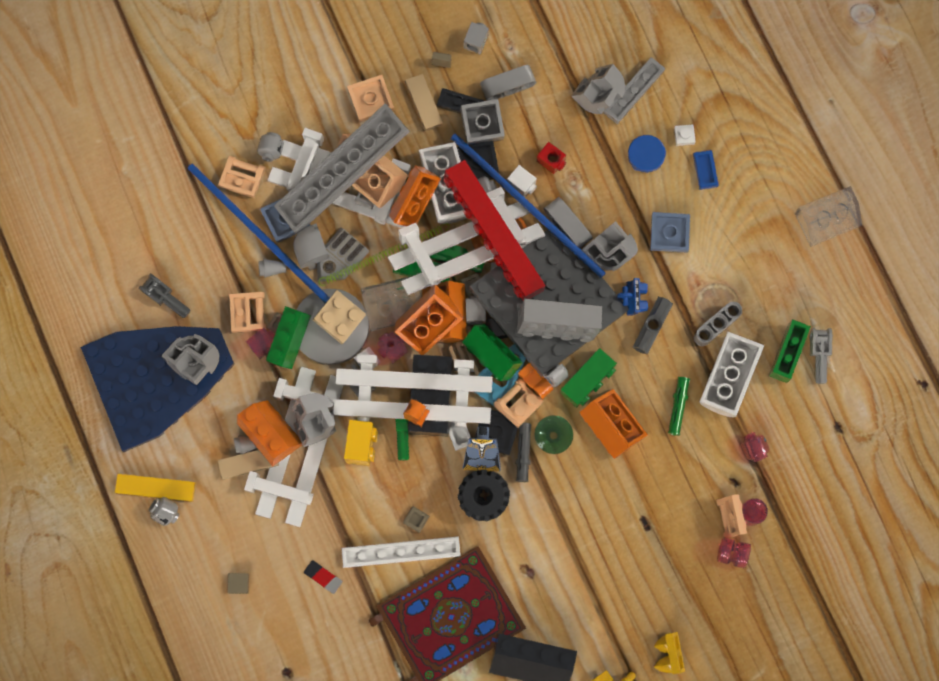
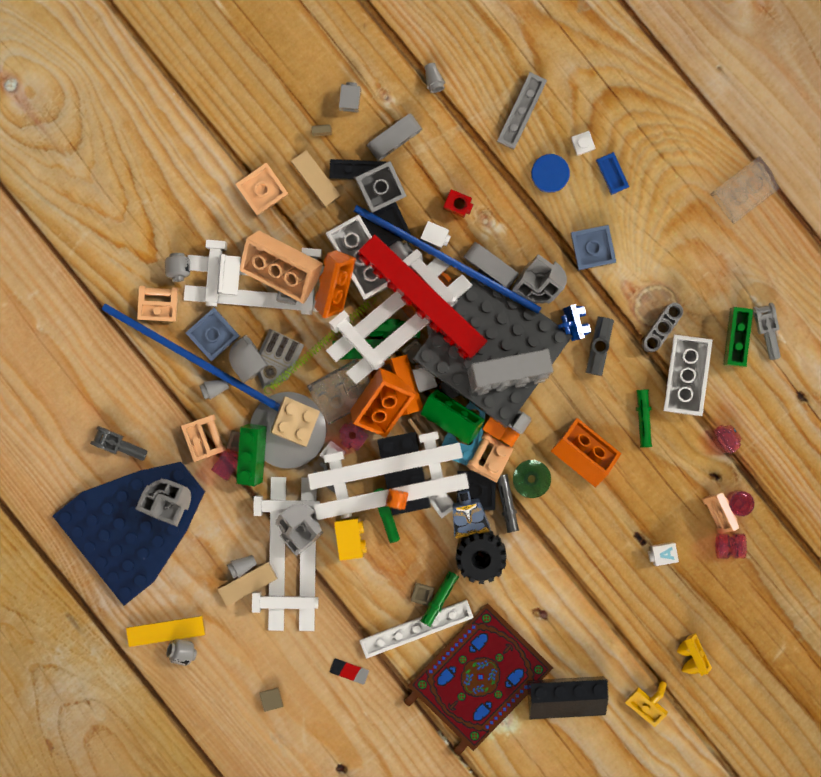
camera: 10 degrees left, 10 degrees up
orange slope [237,400,302,467] -> none
light grey plate [274,103,410,234] -> none
green brick [560,348,617,408] -> none
light grey brick [571,64,625,114] -> none
none -> green pin [420,571,459,627]
none -> light grey cone [424,63,445,93]
none -> white brick [648,542,679,566]

